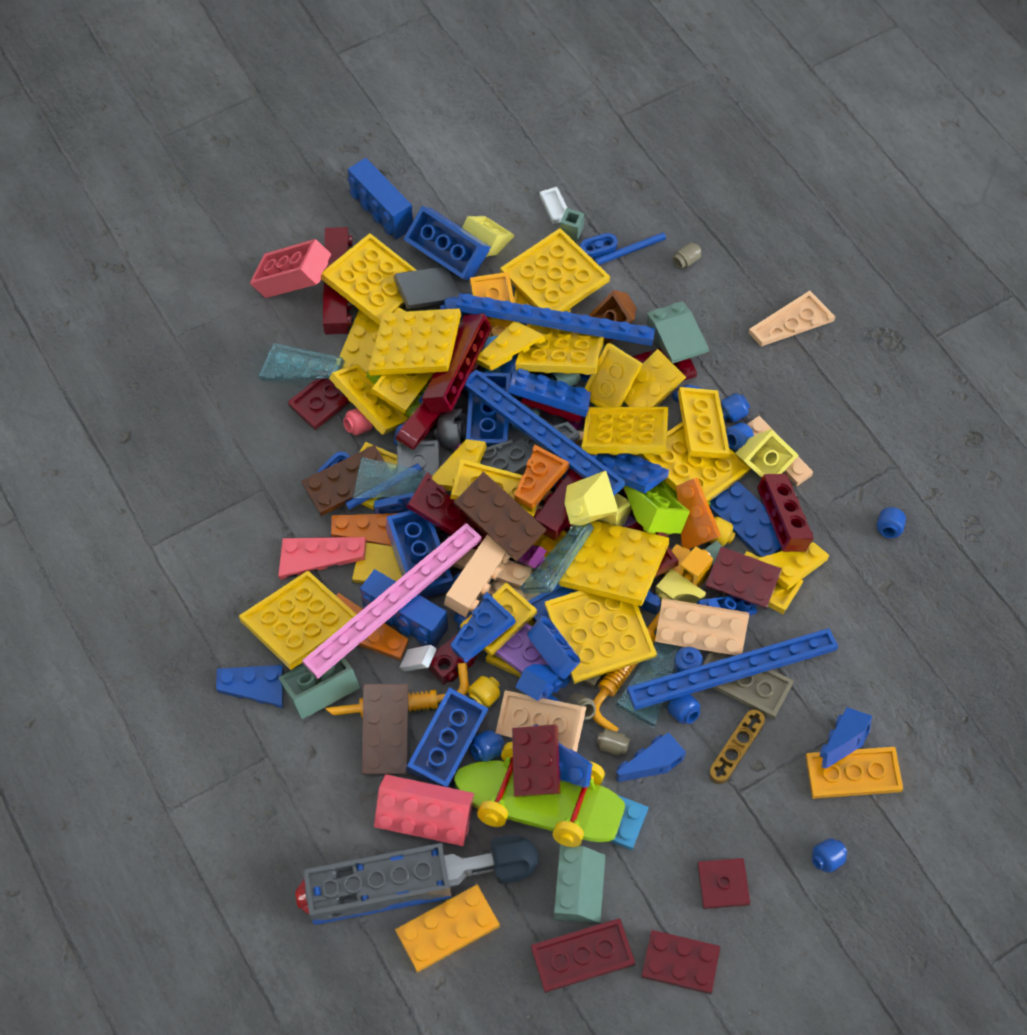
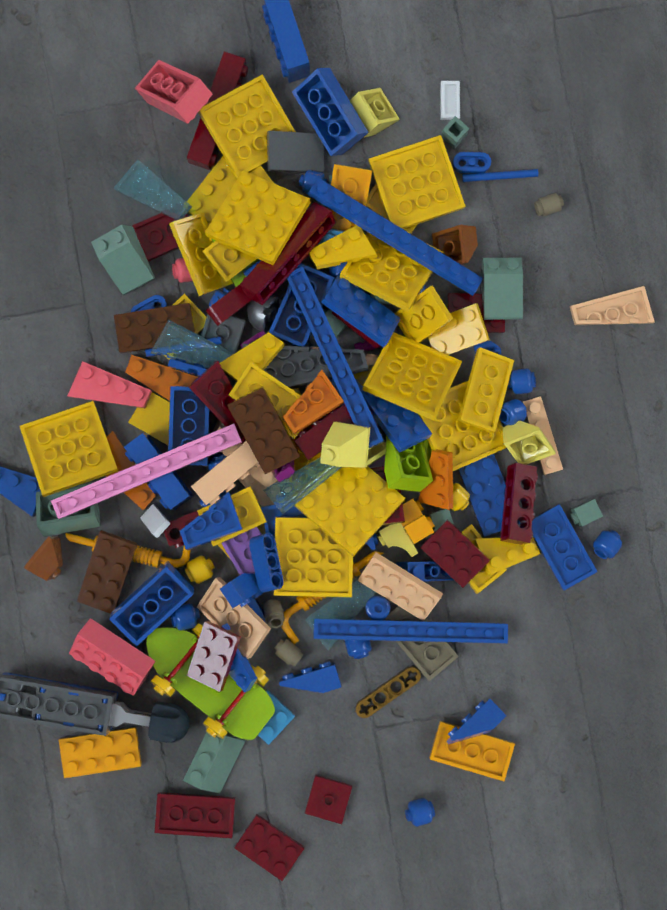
camera: 20 degrees right, 25 degrees up
none -> dark orange slope [24,536,63,581]
none -> sand green slope [91,224,155,295]
none -> blue plate [531,504,598,590]
none -> sand green brick [570,499,603,526]

